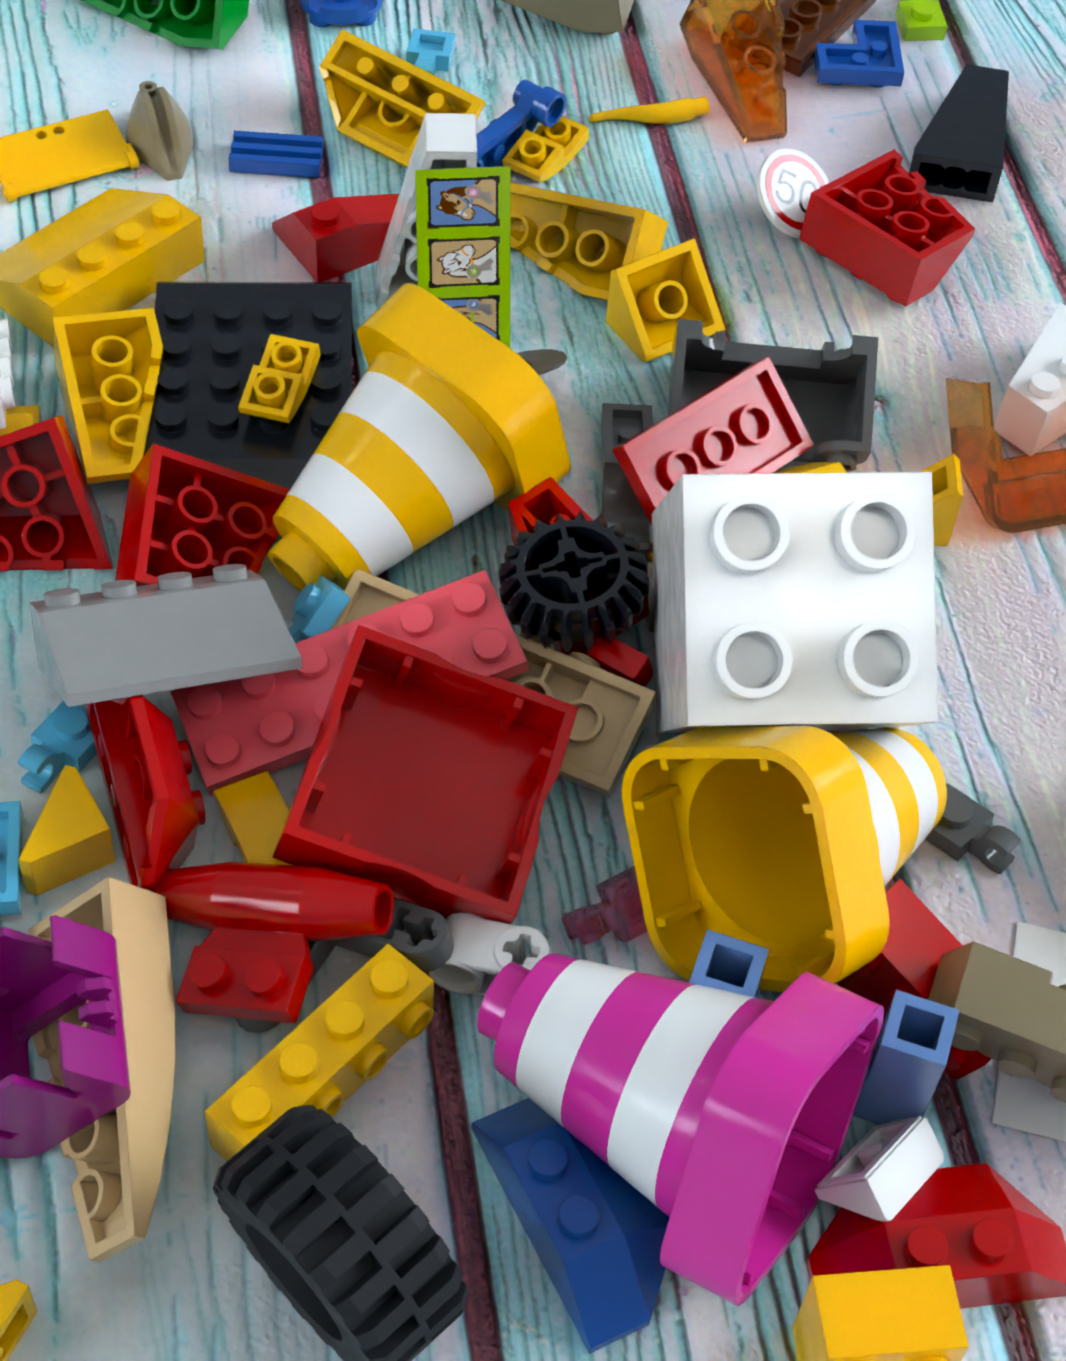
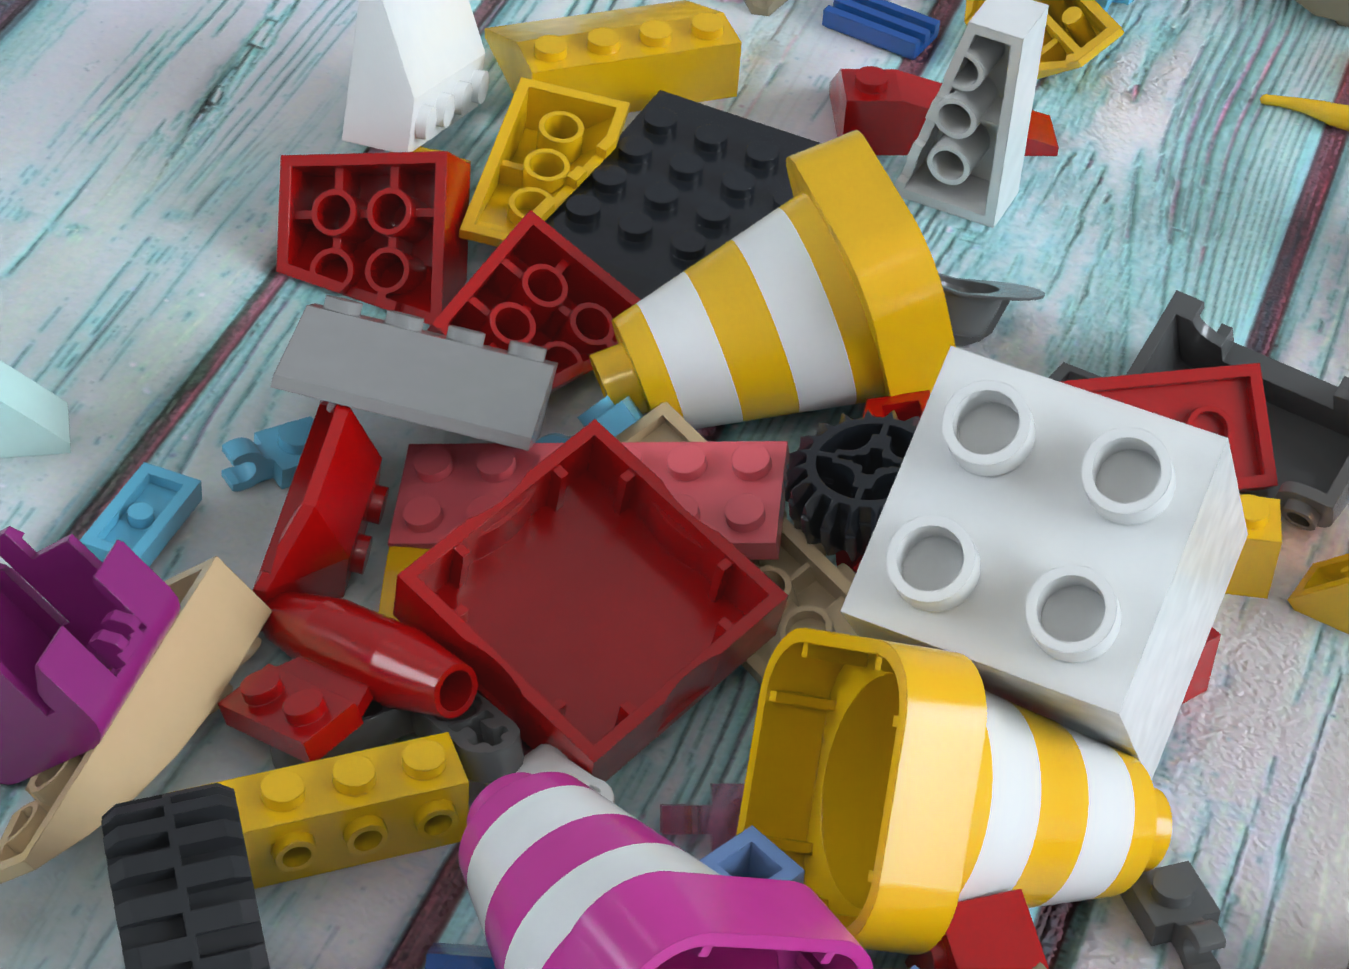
camera: 30 degrees right, 10 degrees down
yellow slope [18,765,116,895] -> none
yellow slope [238,334,321,423] -> none
sticker [415,166,511,348] -> none
blue plate [476,79,567,167] -> none
yellow slope [502,116,589,183] -> none
yellow wedge [510,183,668,301] -> none
yellow slope [605,238,725,362] -> none

